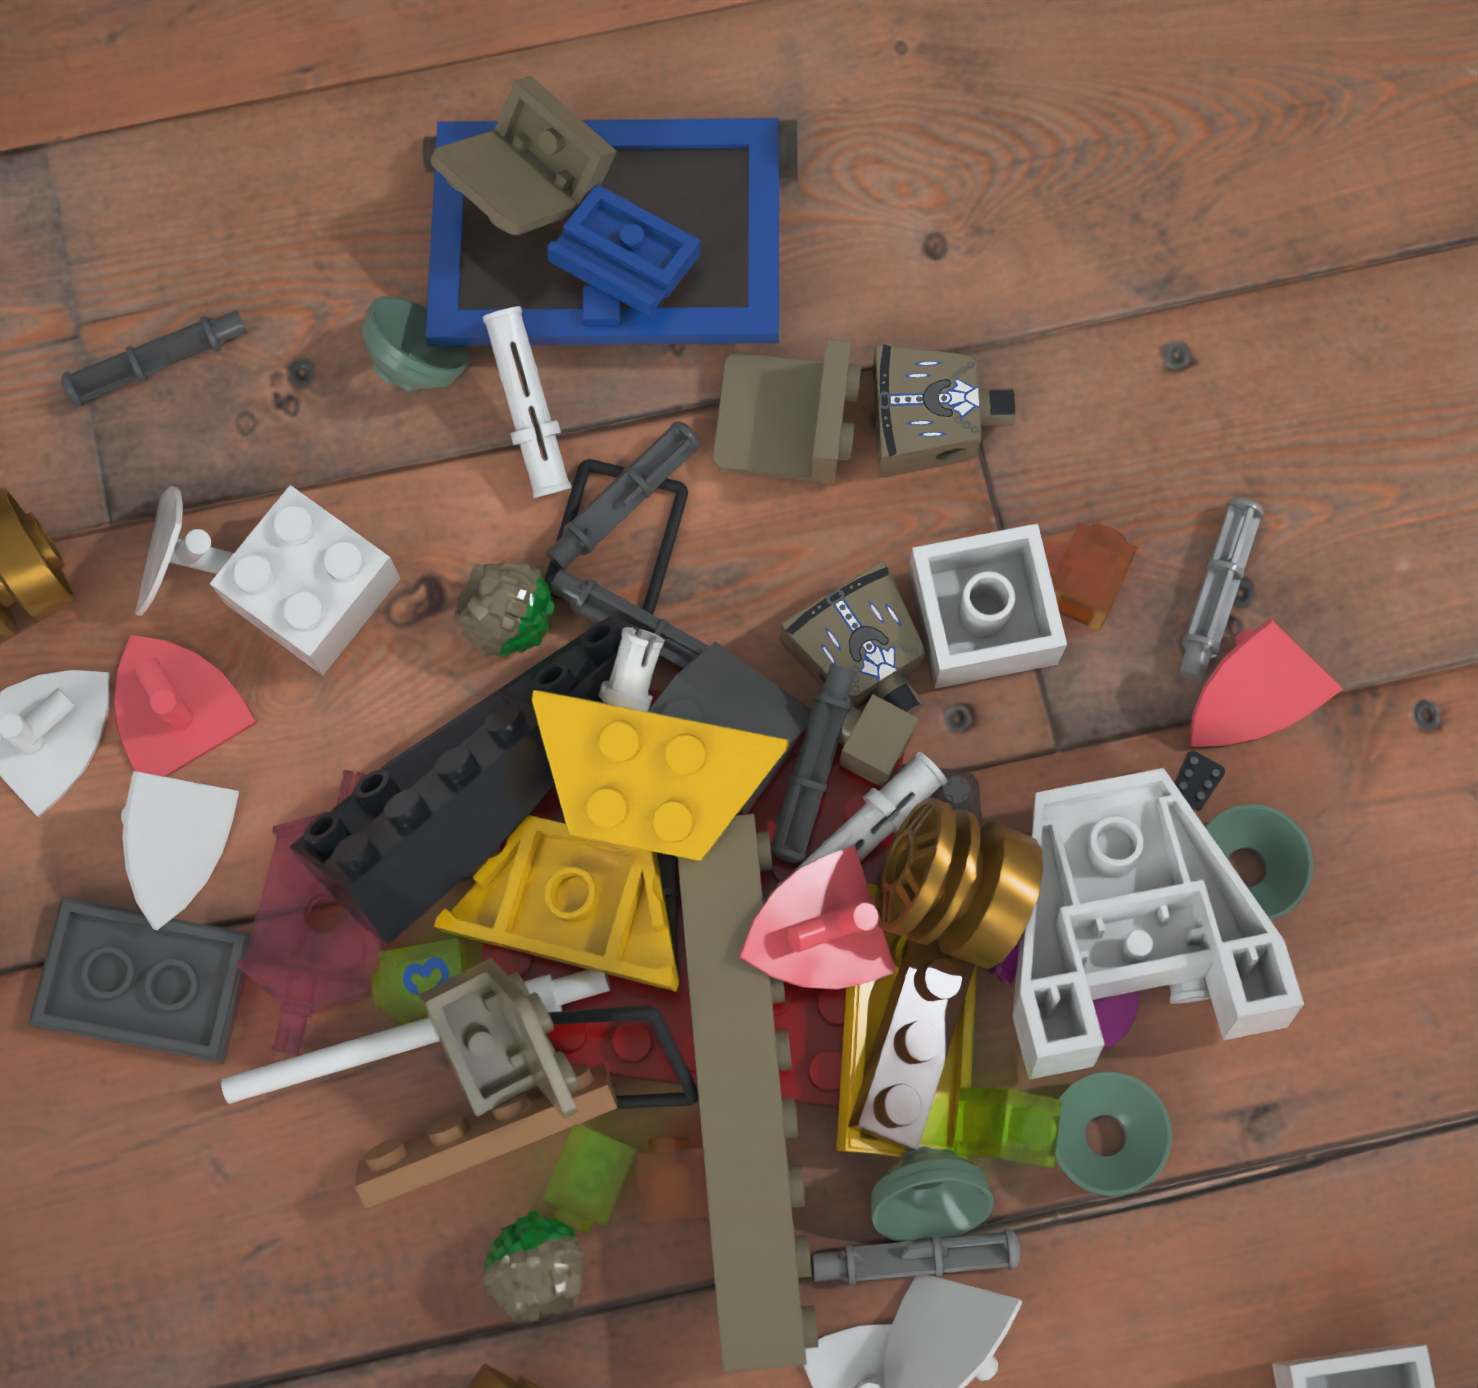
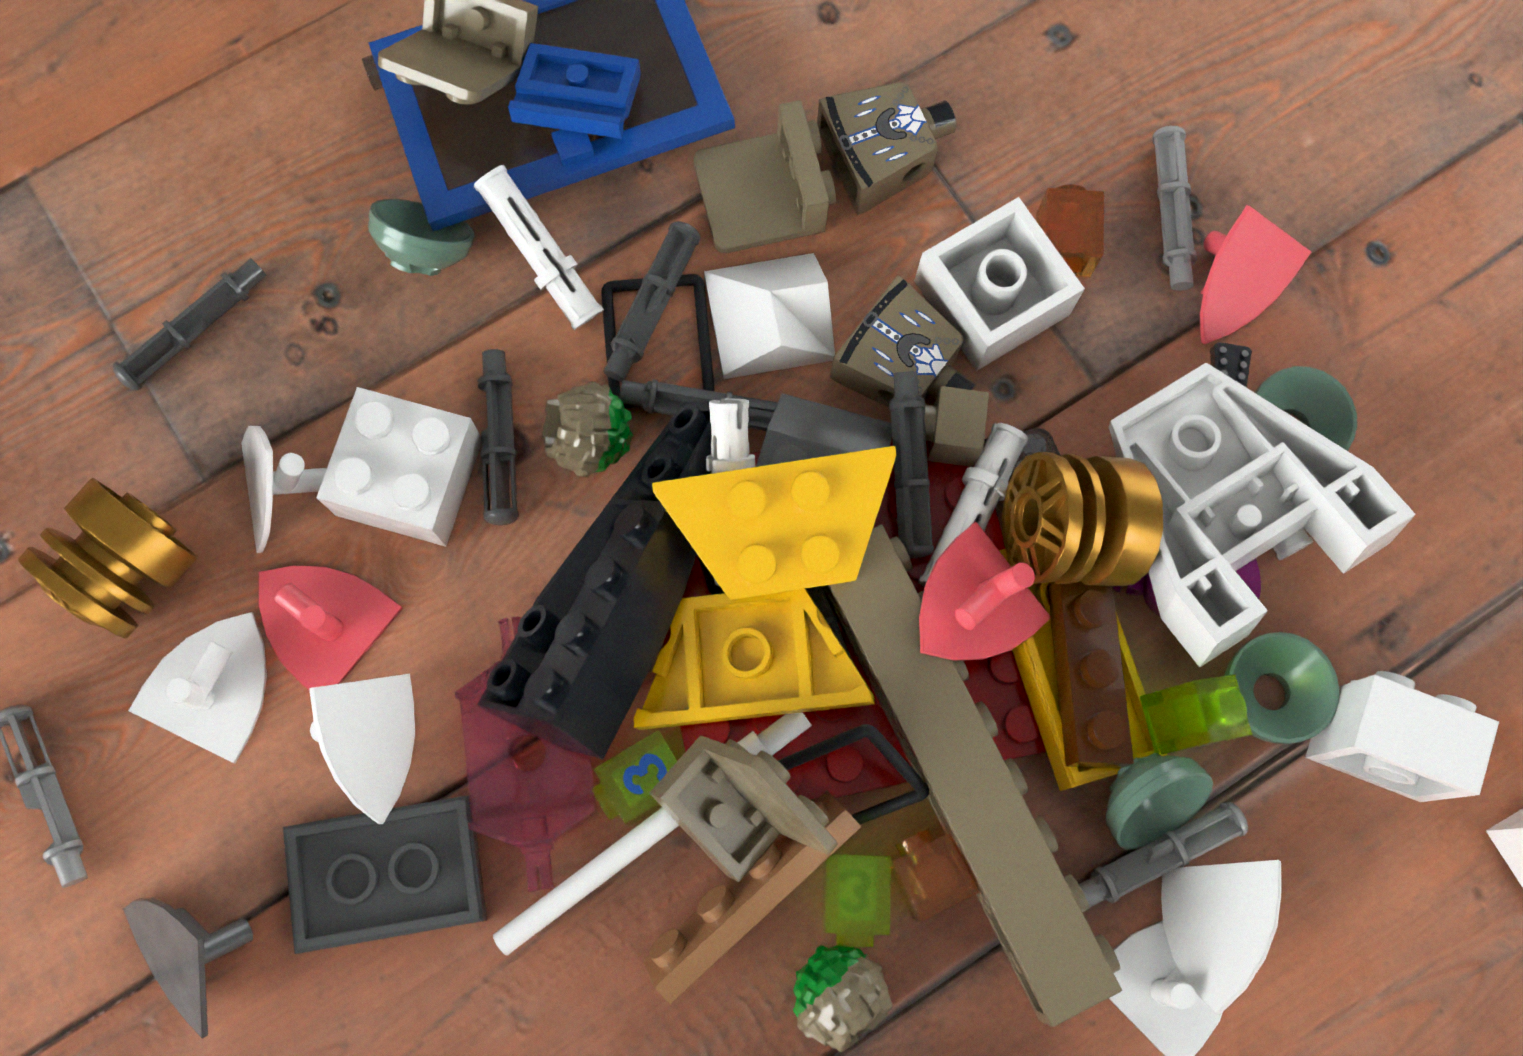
camera: 25 degrees left, 0 degrees up
none -> dark grey piece [477,349,519,526]
none -> white slope [704,253,835,379]
none -> white brick [1305,671,1499,802]

